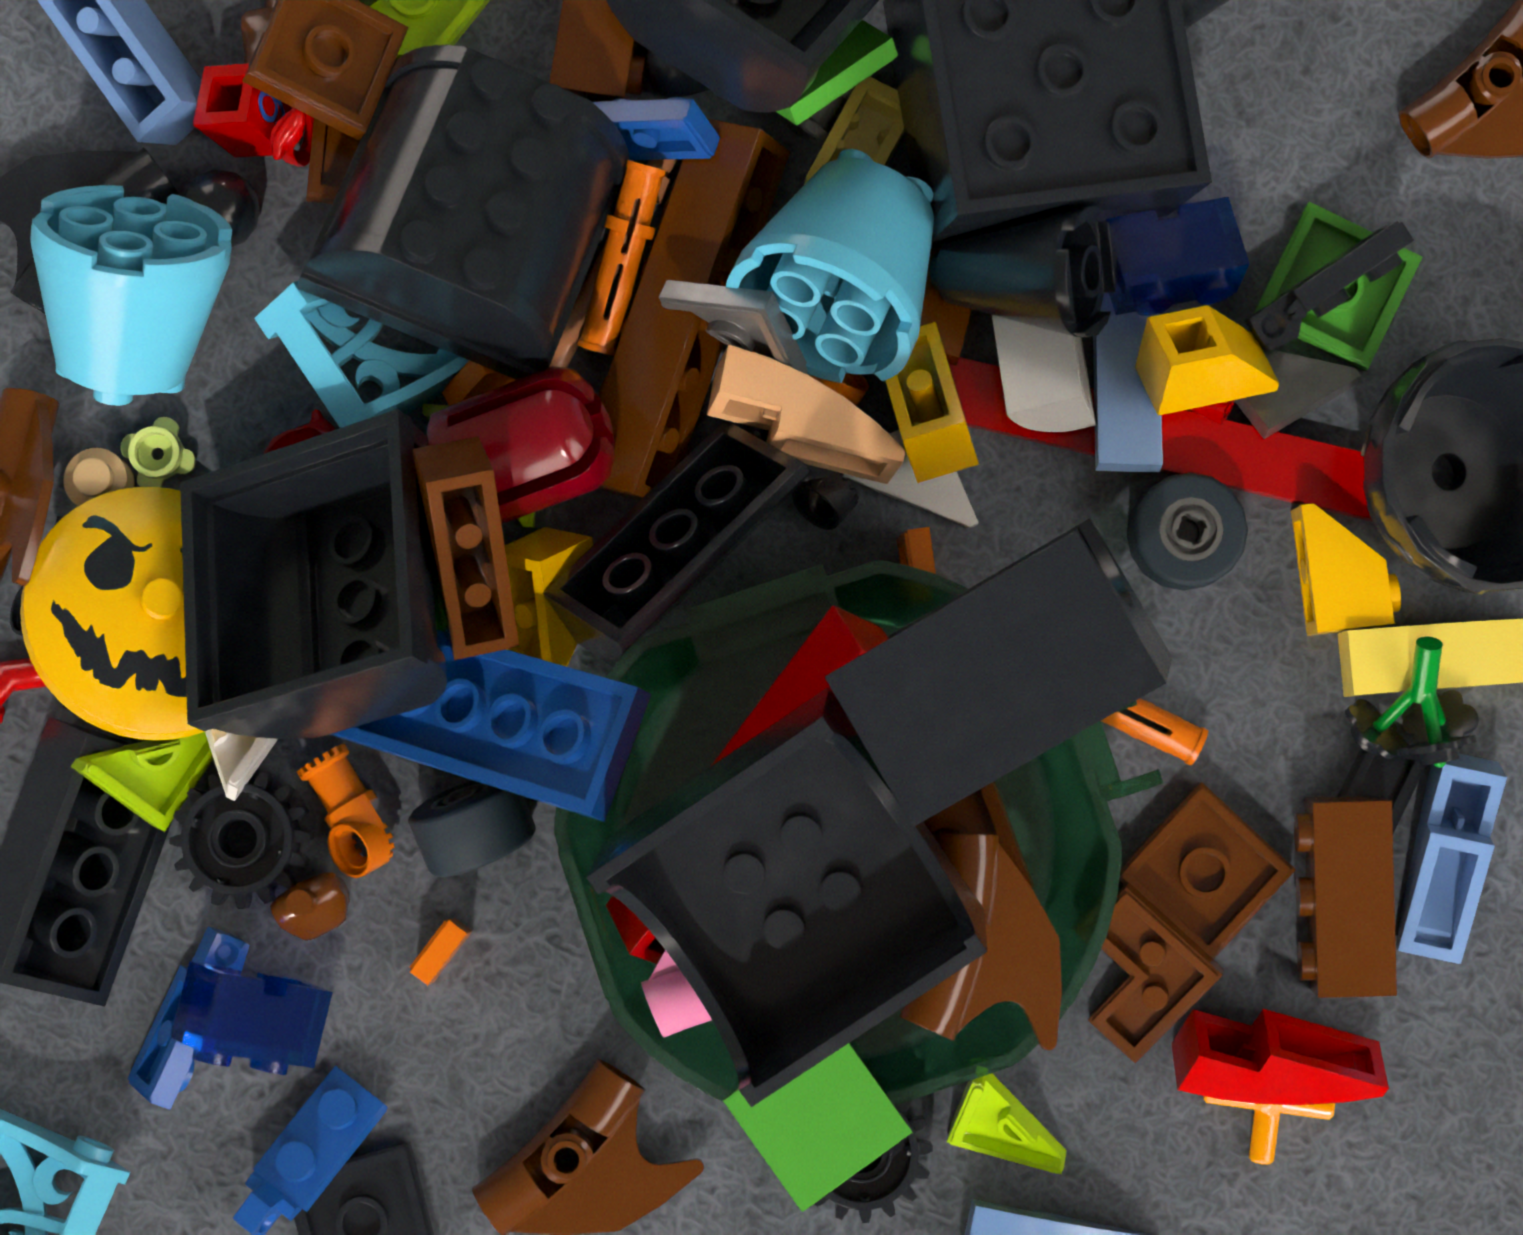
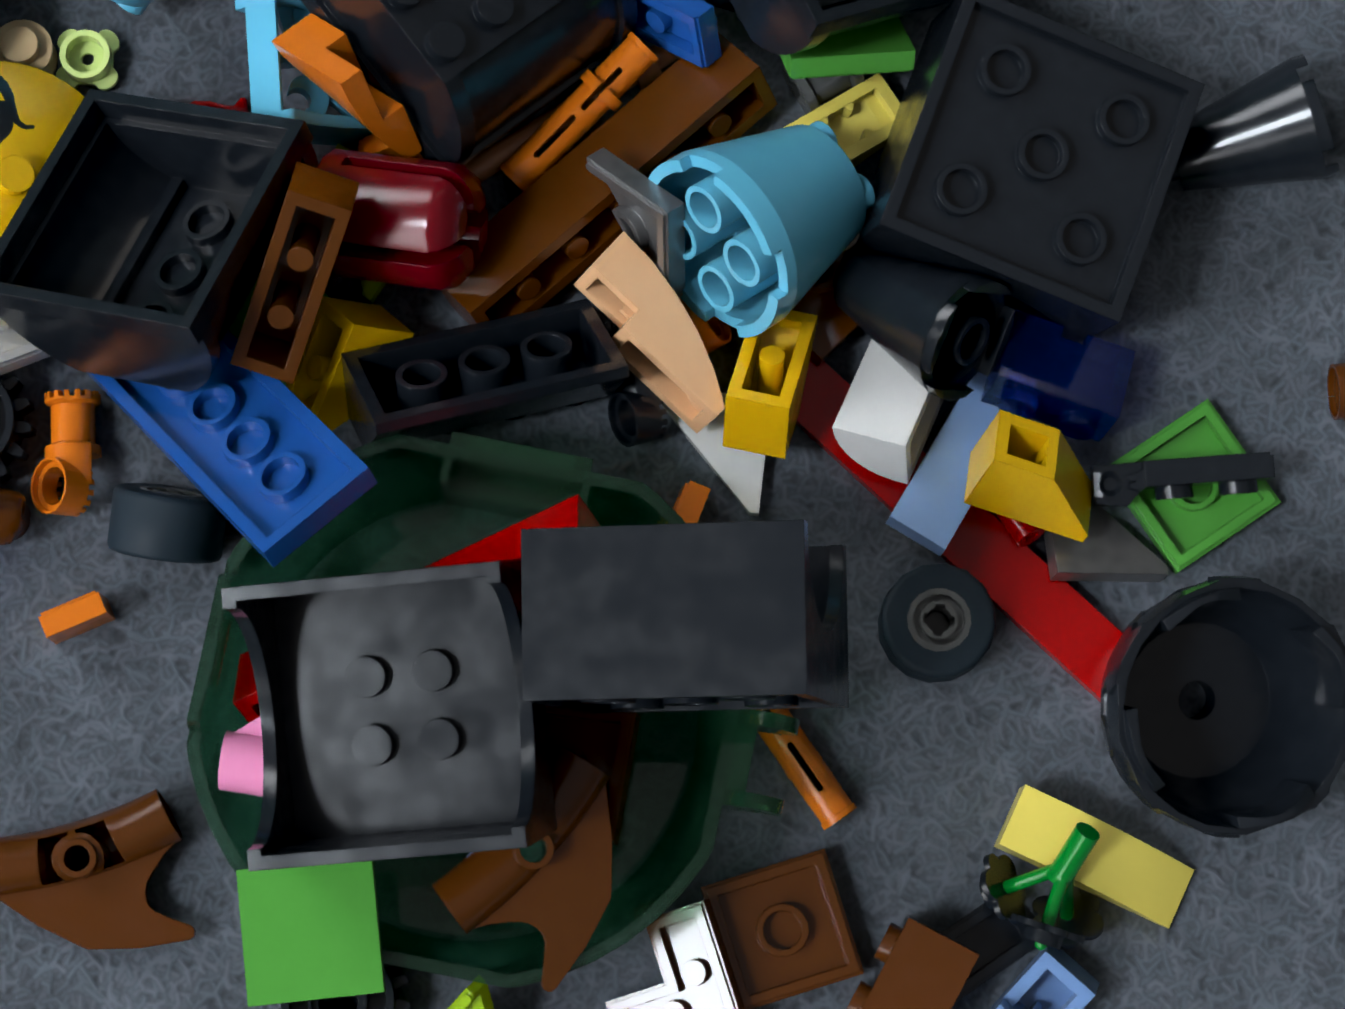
camera: 25 degrees right, 5 degrees down
yellow slope [1291,504,1401,636] -> none
none -> orange slope [271,13,422,158]

